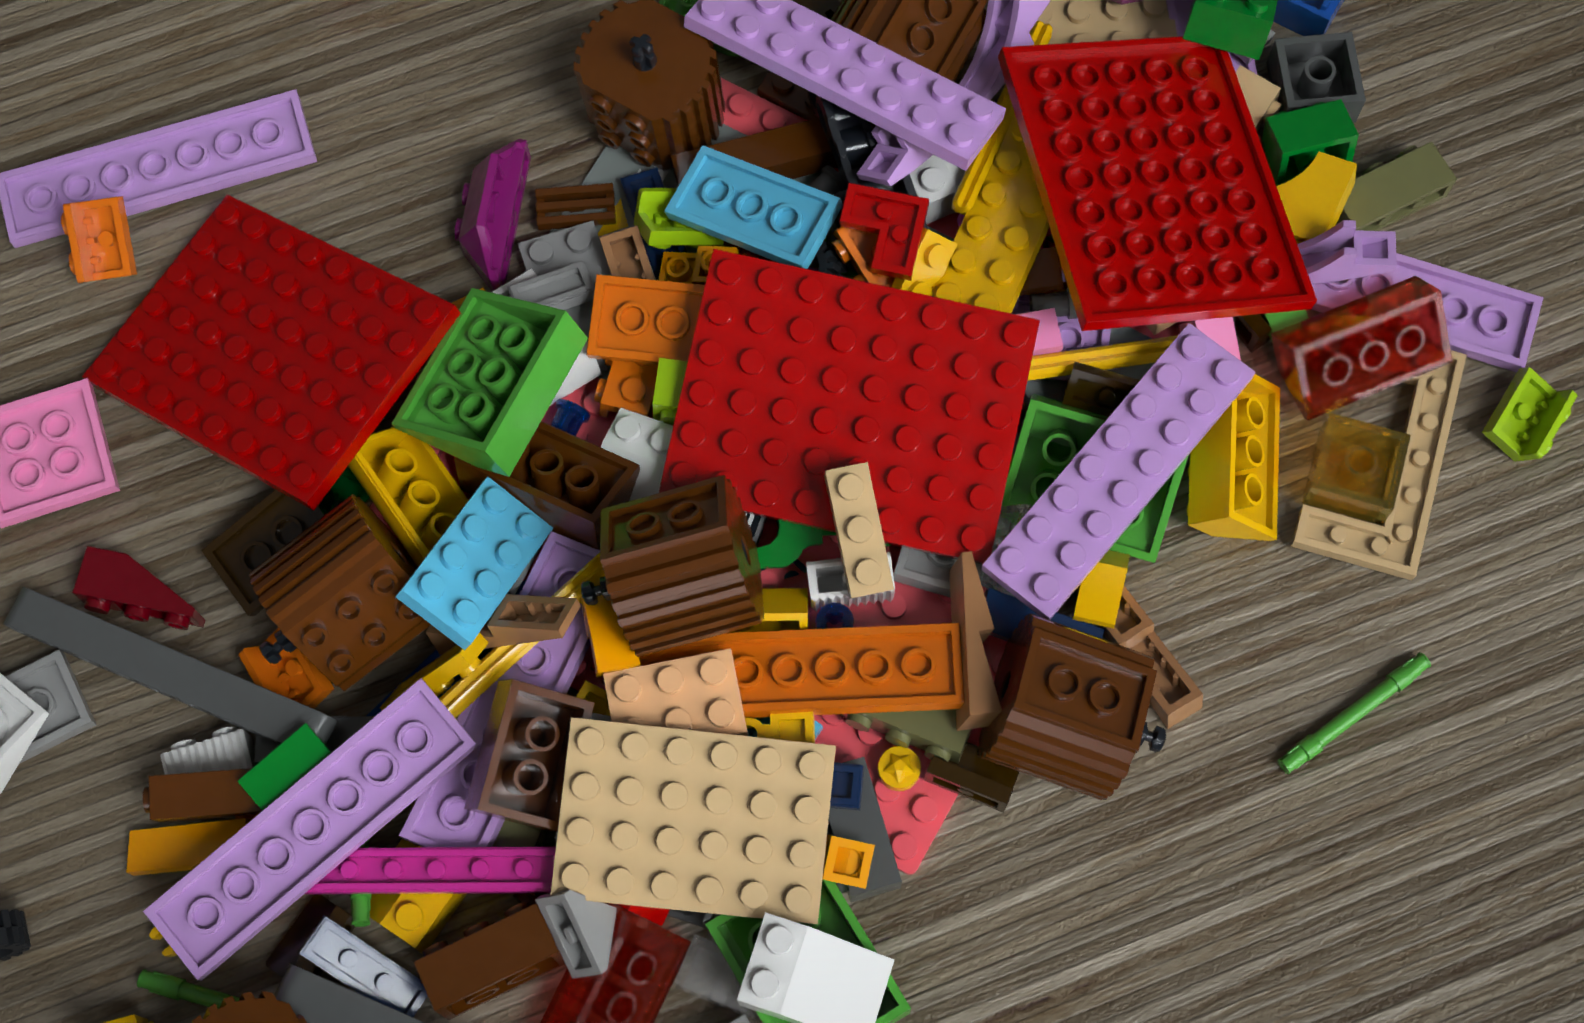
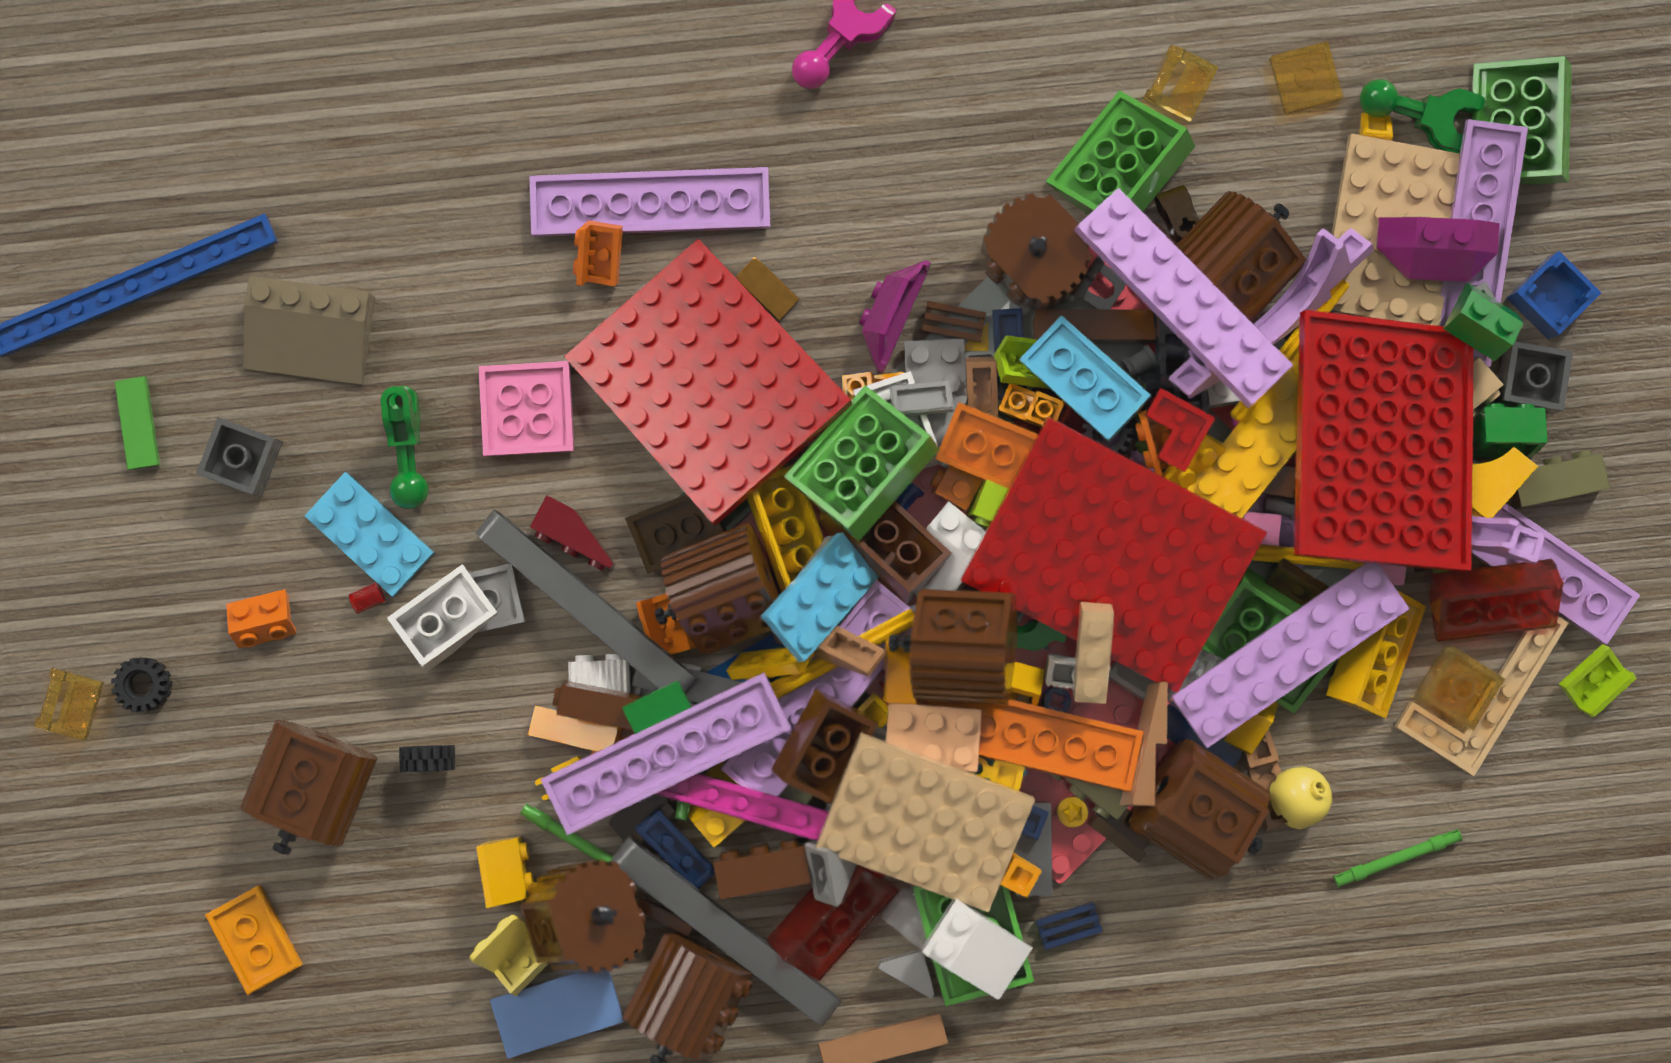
camera: 10 degrees right, 15 degrees up
none -> pearl gold slope [735,257,799,321]
none -> dark blue tile [1035,901,1103,950]
none -> dark grey piece [1073,256,1127,309]
none -> light yellow cylinder [1270,766,1332,829]

